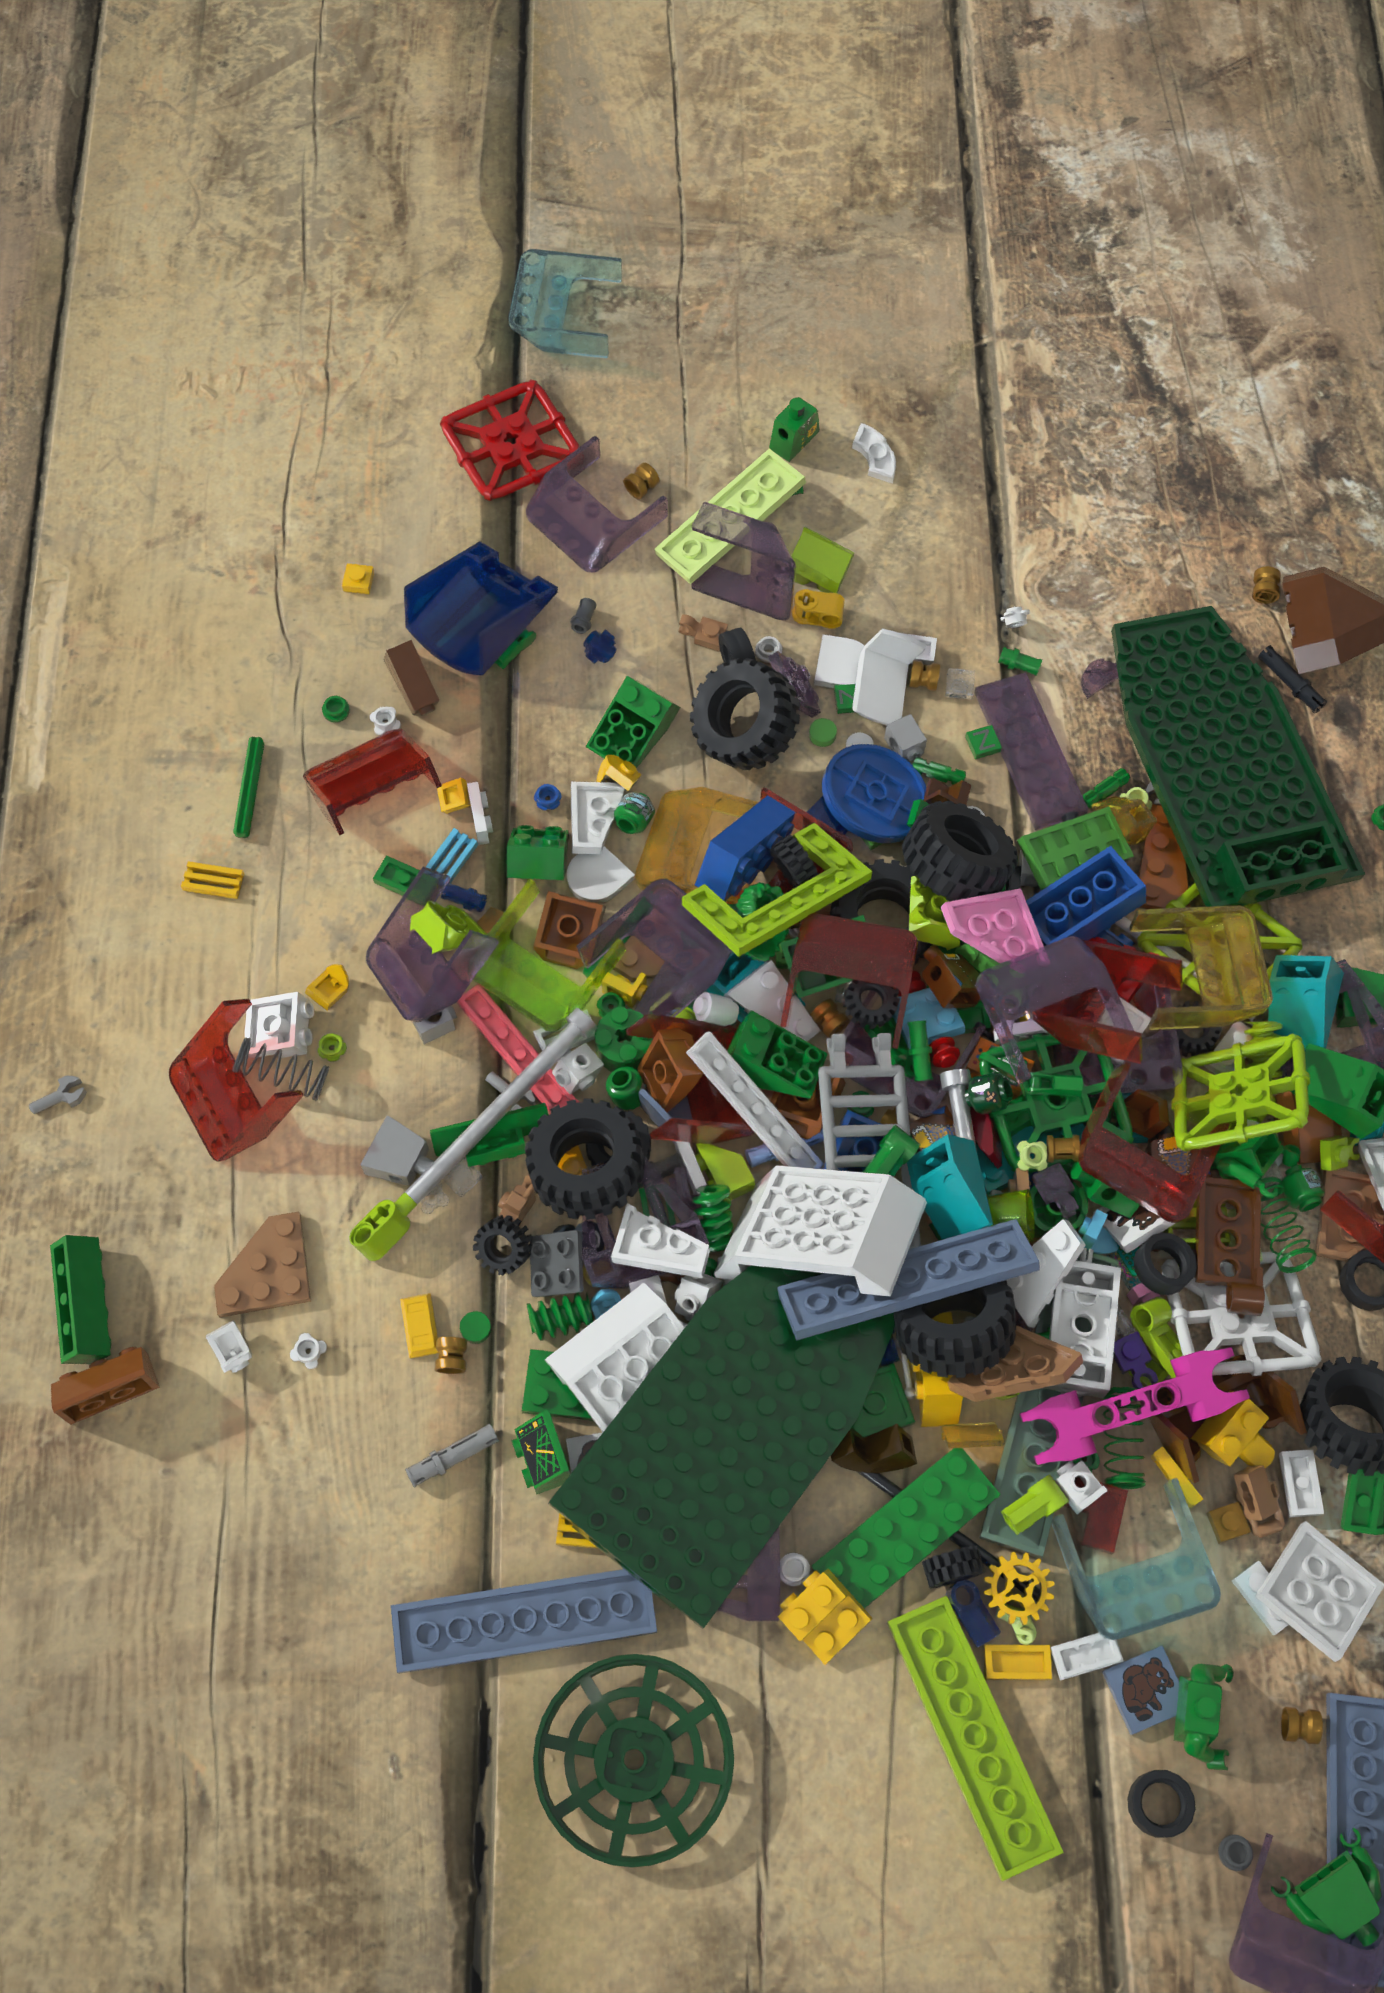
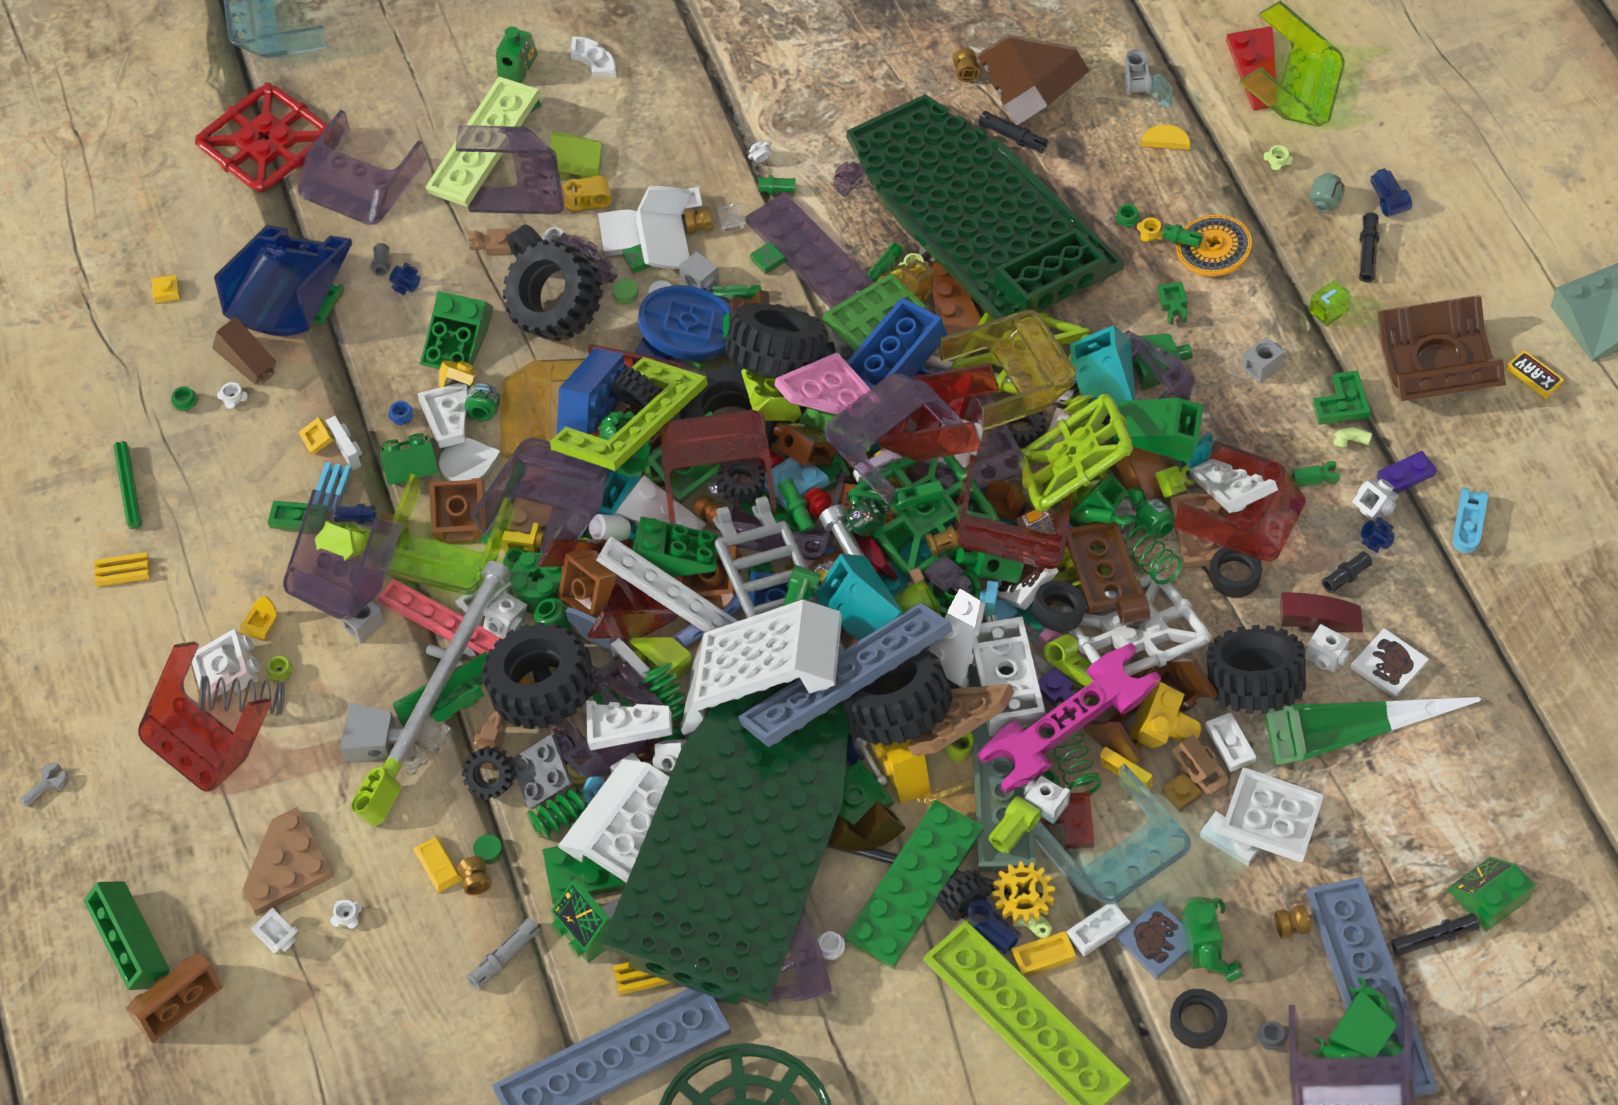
camera: 15 degrees left, 10 degrees down
clear red windscreen [303,729,442,836] -> none
pearl gold wheel [623,462,660,499] -> none
yellow plate [778,1569,873,1665] -> none
yellowish green plate [1017,1141,1047,1172] -> none

